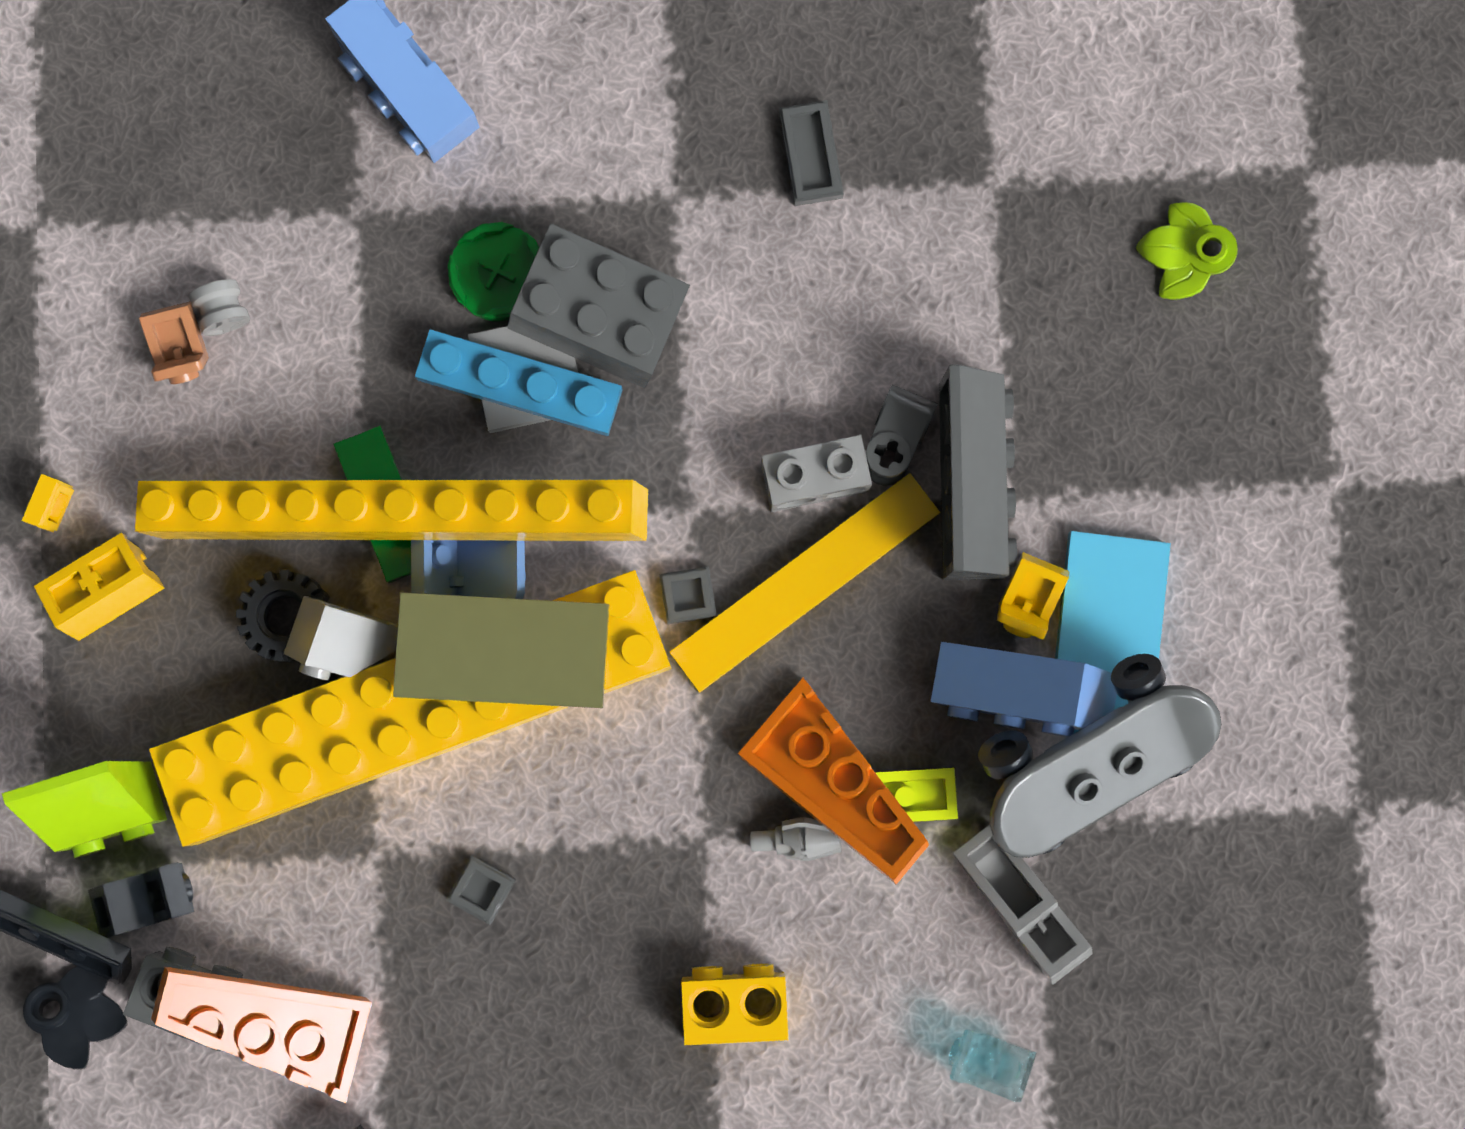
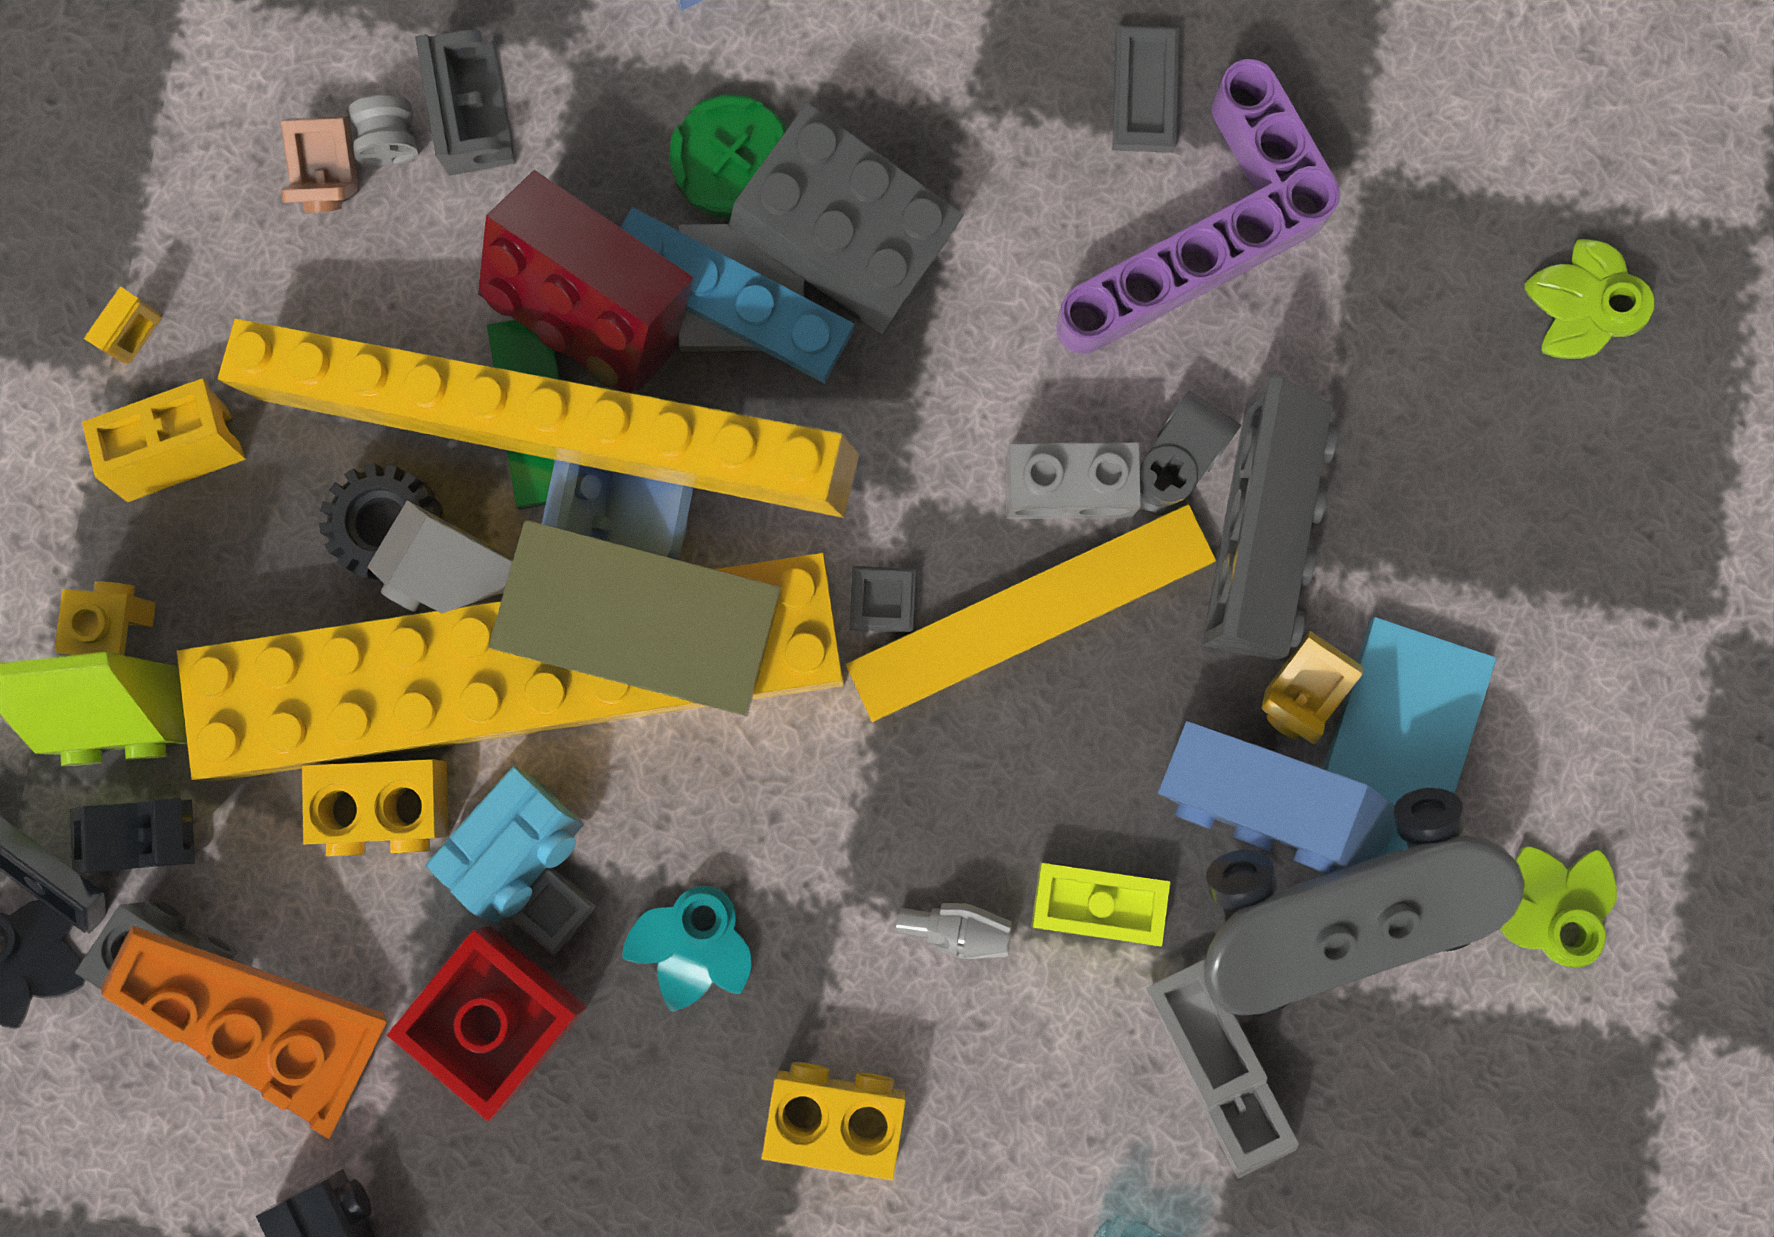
camera: 15 degrees right, 0 degrees up
orange wing [738,677,929,885] -> none
none -> yellow bracket [55,581,156,655]
none -> yellow brick [302,759,449,856]
none -> red brick [386,925,588,1122]
none -> dark grey hinge [415,30,516,176]
none -> medium azure brick [426,766,584,923]
none -> dark red brick [478,170,694,394]
none -> teal plate [622,885,752,1012]
none -> medium lavender beam [1056,59,1340,354]
none -> lime plate [1500,847,1617,968]

